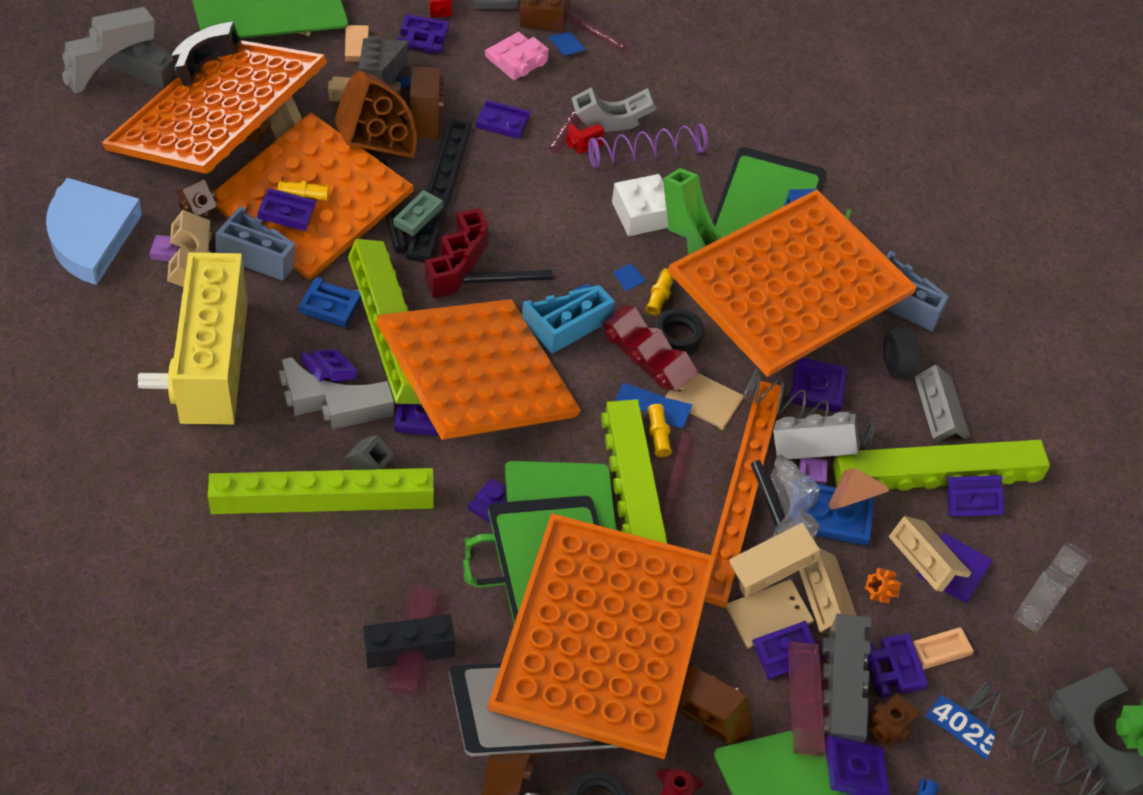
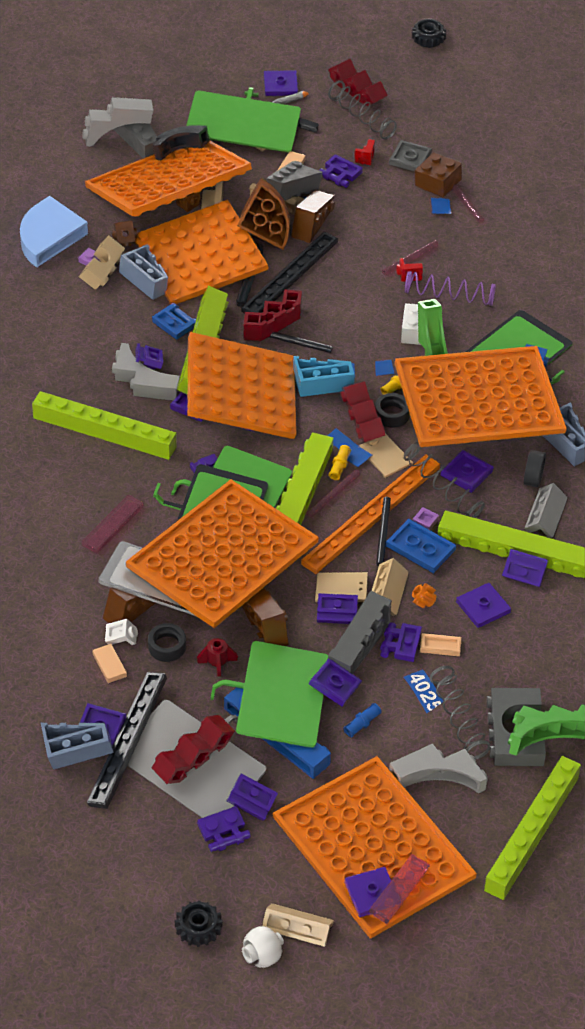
camera: 30 degrees right, 5 degrees down
light yellow piece [138,252,248,425] -> none
dark purple plate [257,188,316,231] -> none
yellow pin [278,180,330,201] -> none
dark grey brick [345,435,395,470] -> none
black arch [363,614,455,669] -> none
sand green plate [393,190,443,236] -> none
dark purple plate [476,100,530,139] -> none
bright pink plate [485,32,548,80] -> none
light grey arch [572,87,657,132] -> none
tan panel [730,523,820,598] -> none
clear arch [771,454,821,540] -> none
light grey brick [773,412,860,460] -> none
clear pink tile [788,641,825,756] -> none
nougat slope [829,468,889,510] -> none
reddish brown brick [868,693,920,748] -> none
tan panel [889,516,971,592] -> none
clear arch [1013,542,1092,633] -> none

